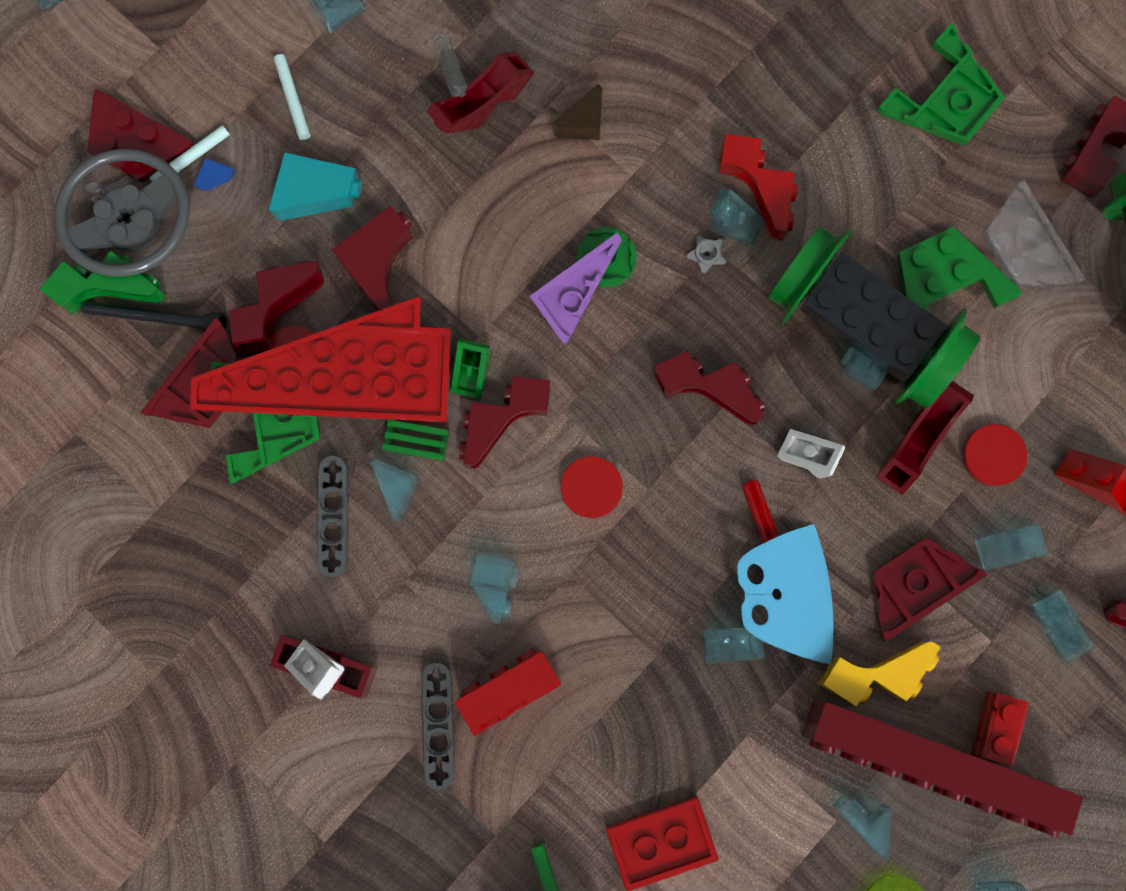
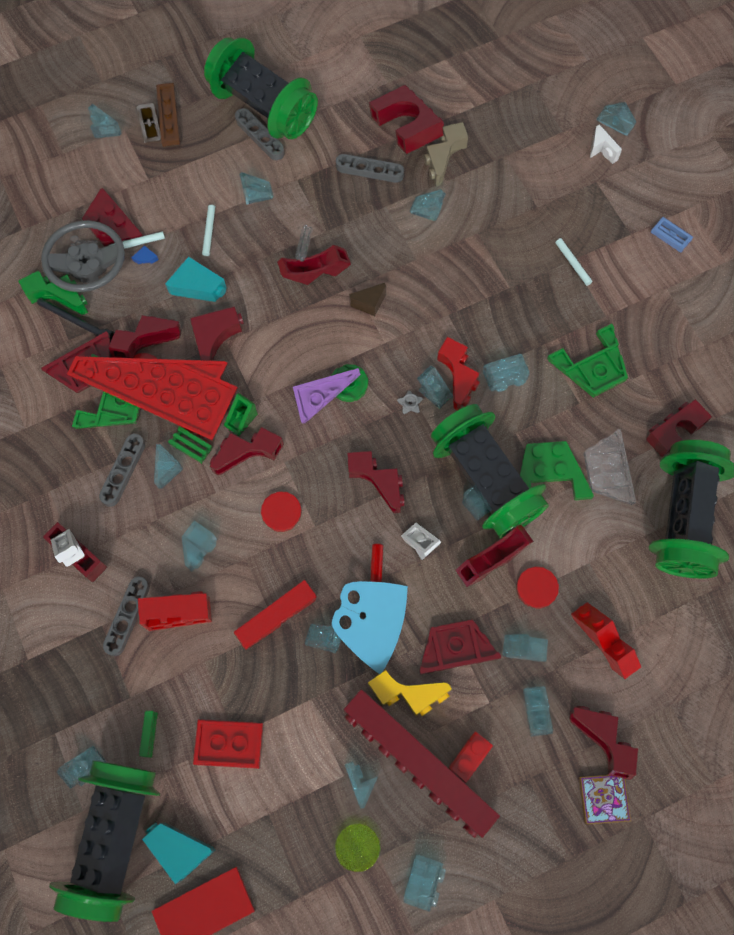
camera: 20 degrees right, 10 degrees down
none -> red slope [234,580,317,650]
none -> clear light blue brick [483,354,530,392]

